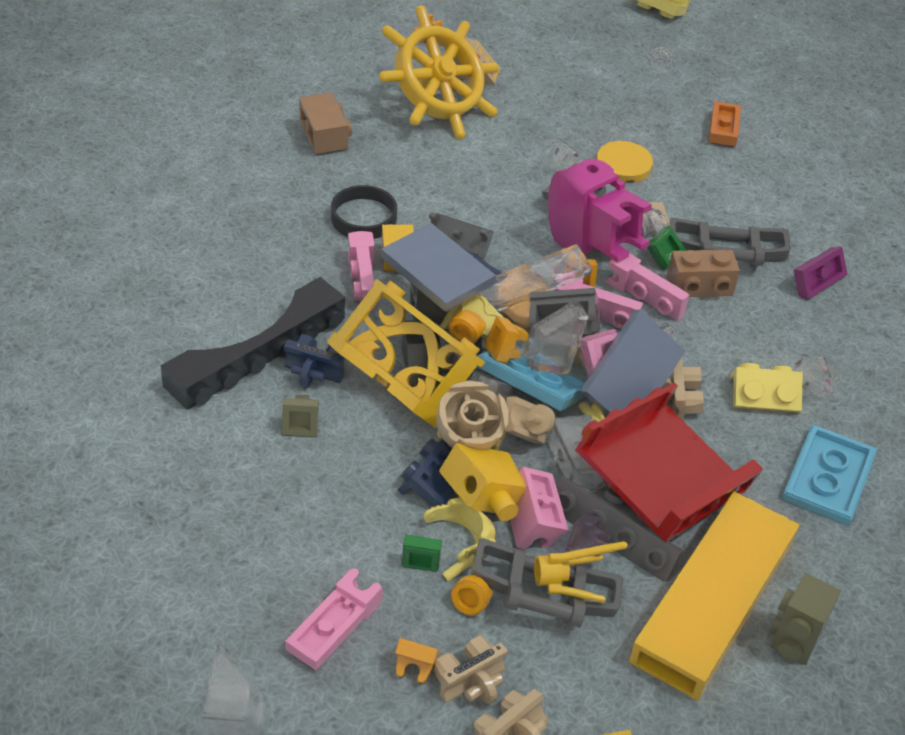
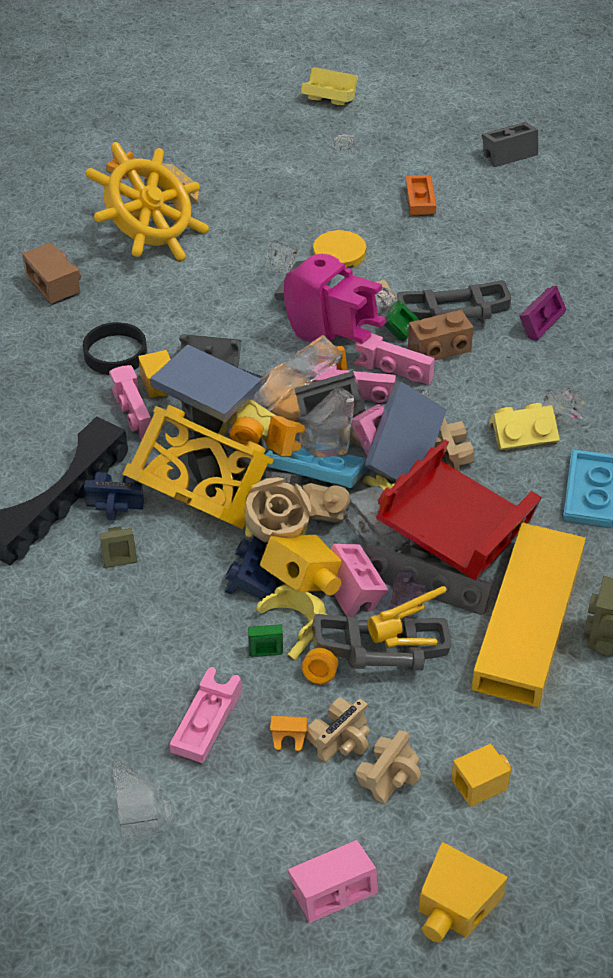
camera: 10 degrees left, 0 degrees up
none -> dark grey hinge [482,122,538,167]

